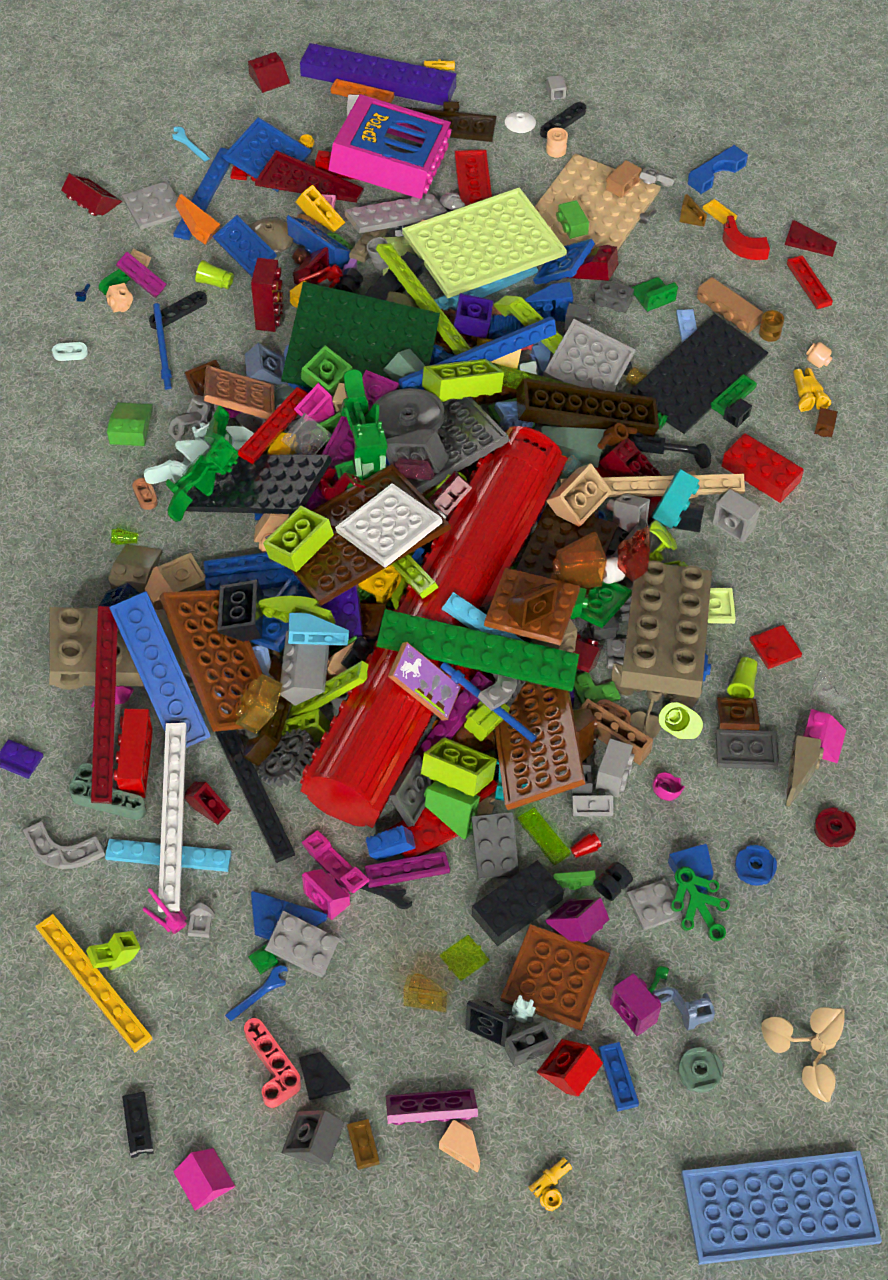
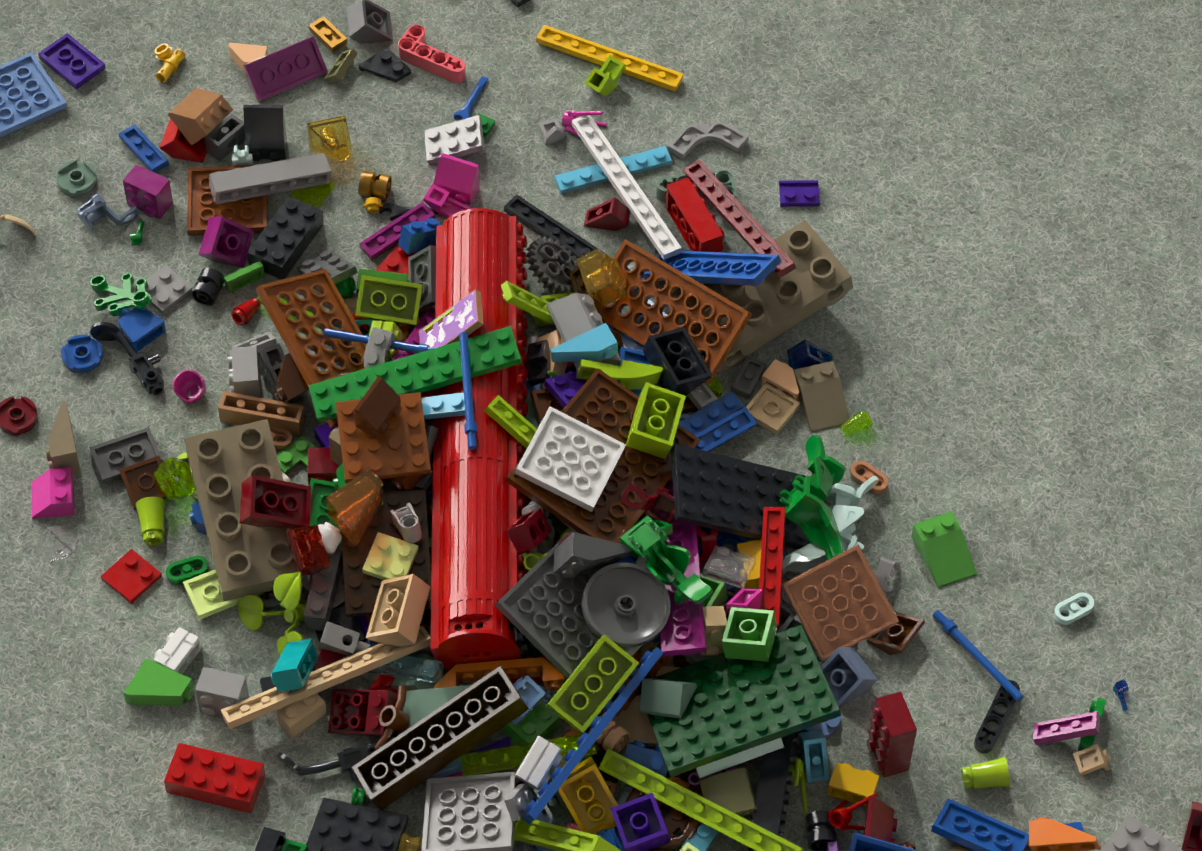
camera: 155 degrees right, 0 degrees up
light nougat brick [106,283,133,312] -> none
blue wing [251,891,328,940] -> none
none -> dark purple plate [38,33,106,90]
none -> black piece [90,322,164,395]
none -> bright green slope [124,659,194,706]
none -> clear neon green plate [154,457,195,500]
none -> white brick [154,627,202,674]
none -> green plate [166,556,209,585]
none -> medium nougat slope [167,88,233,145]
none -> light grey brick [209,153,331,204]
none -> dark red slope [240,475,312,528]
none -> olive plate [324,48,358,84]
none -> pearl gold wheel [358,170,392,201]
none -> yellowish green plate [362,532,419,580]
none -> yellow plate [363,197,383,213]
none -> light grey piece [389,503,422,543]
none -> blue bar [459,332,478,450]
none -> light grey plate [504,783,533,821]
none -> white brick [515,736,563,790]

